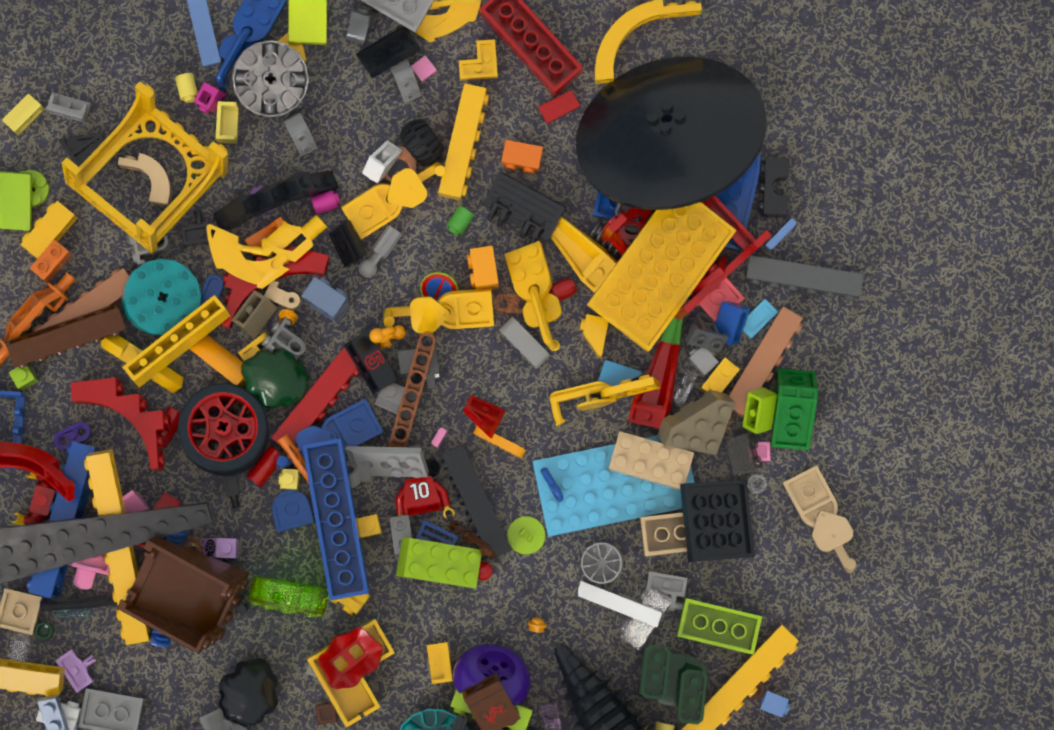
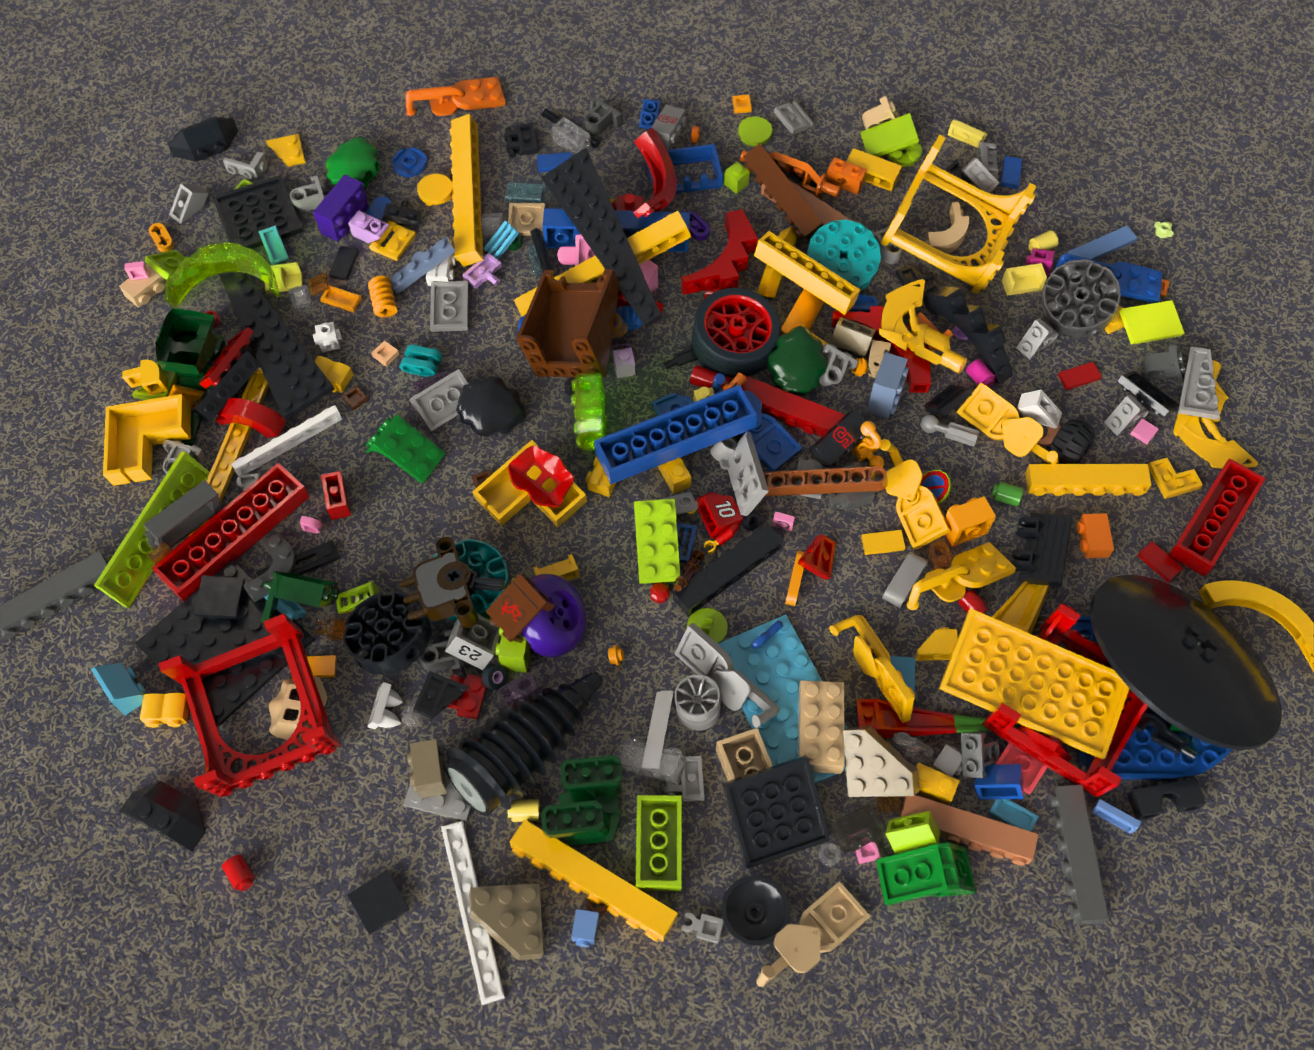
camera: 75 degrees right, 20 degrees down
none -> medium azure tile [483,221,519,260]
none -> light grey plate [674,623,779,728]
none -> light grey plate [682,913,723,944]
none -> black dish [721,875,790,946]
none -> yellow tile [861,530,905,555]
none -> light grey plate [961,157,999,193]
none -> blue tile [1000,156,1022,189]
none -> red tile [1058,362,1102,391]

